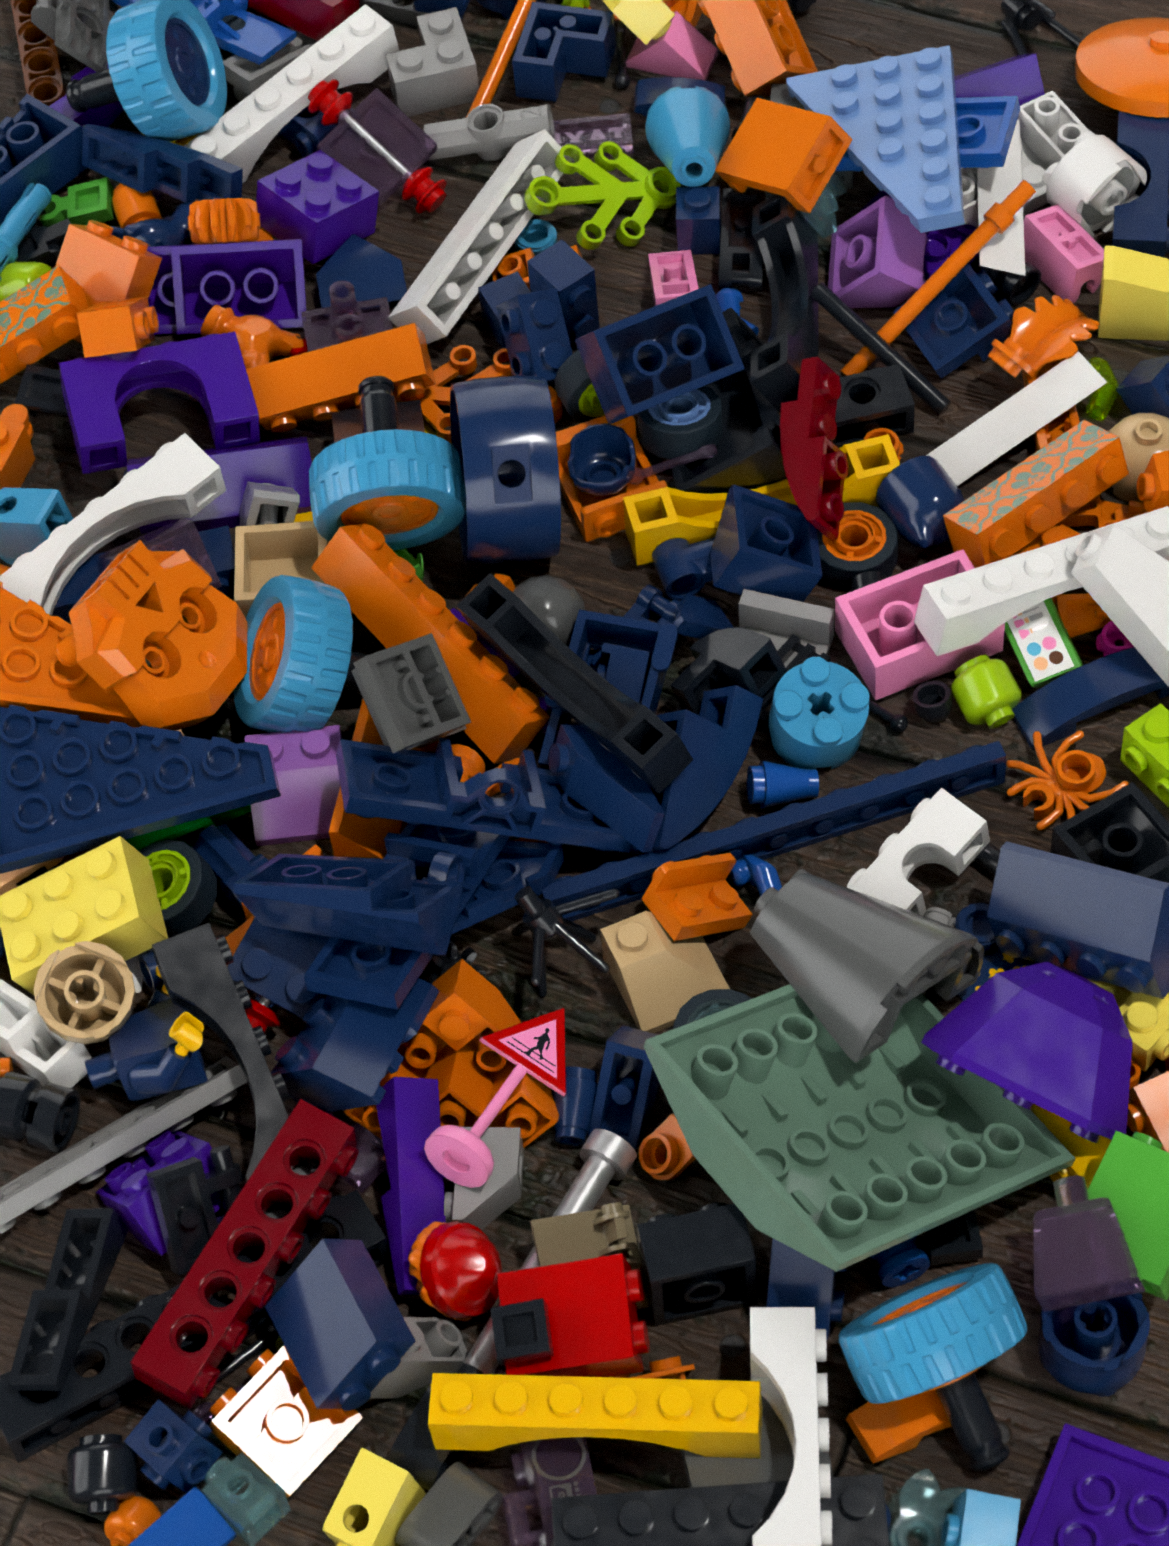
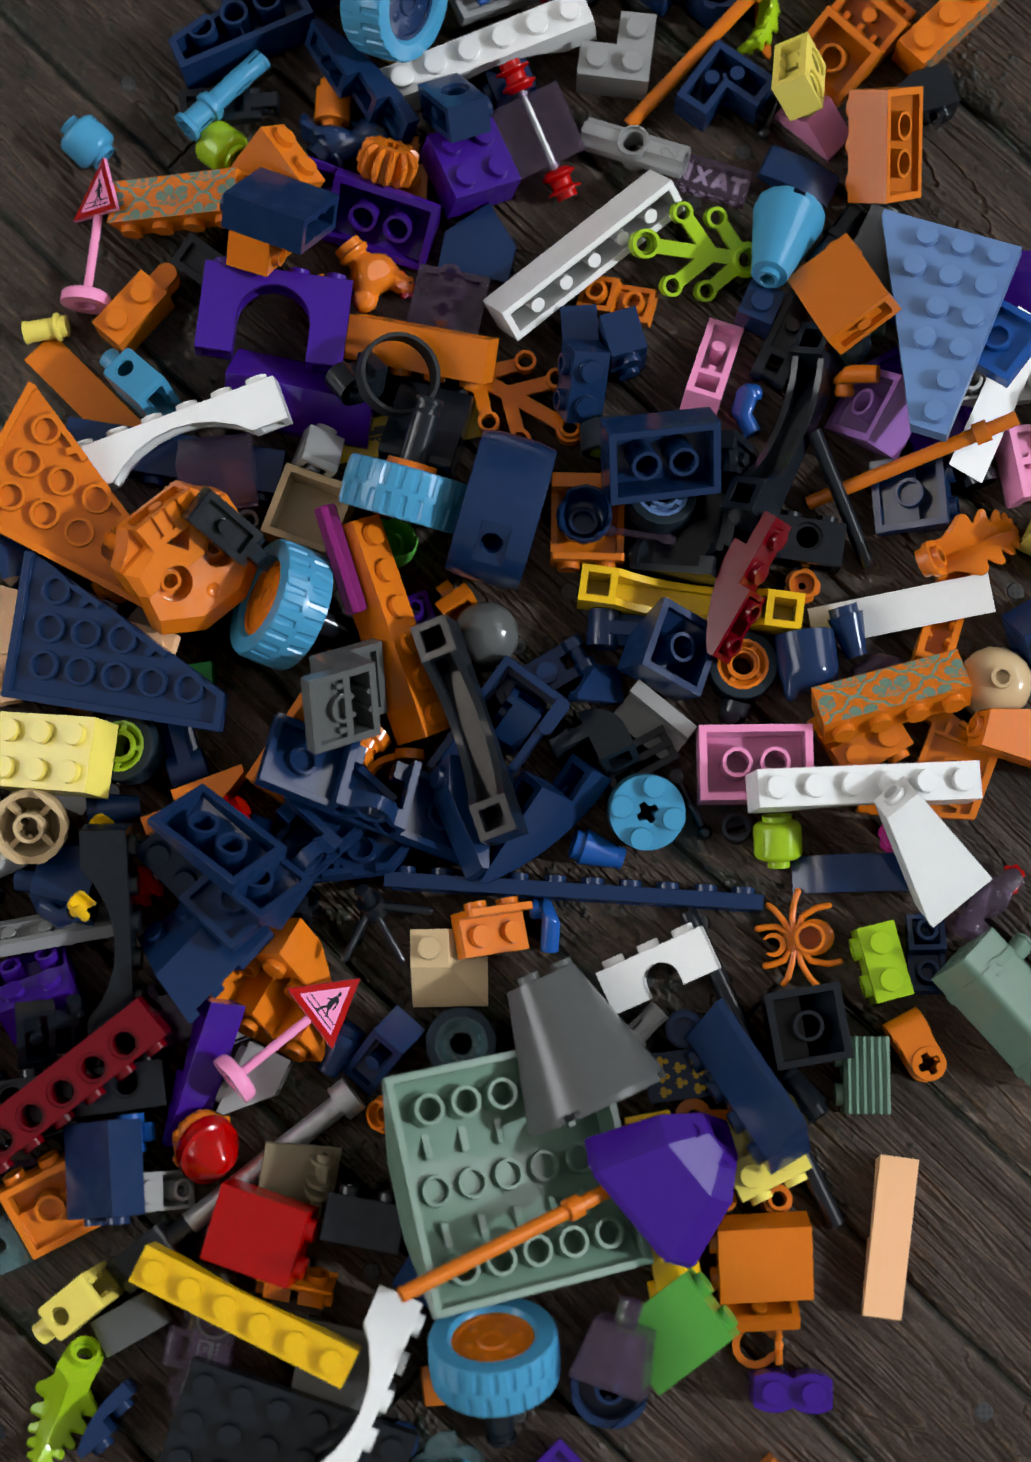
camera: 20 degrees right, 25 degrees up
bright green plate [40,177,114,227] -> none
medium lavender slope [244,725,342,846] -> none
black plate [490,1298,554,1366] -> none
dark azure tile [514,219,558,256] -> none
slope [1005,598,1083,689] -> none
clear neon green arm [1086,357,1119,420] -> none
none -> black hinge [181,486,276,572]
none -> dark blue brick [220,167,339,255]
none -> magenta axle [314,503,367,615]
none -> black leg [325,351,388,406]
none -> black tyre [355,332,441,418]
none -> orange bar [396,1185,611,1303]
none -> dark blue brick [417,73,493,143]
none -> dark blue cone [827,602,867,659]
none -> orange arm [833,364,881,397]

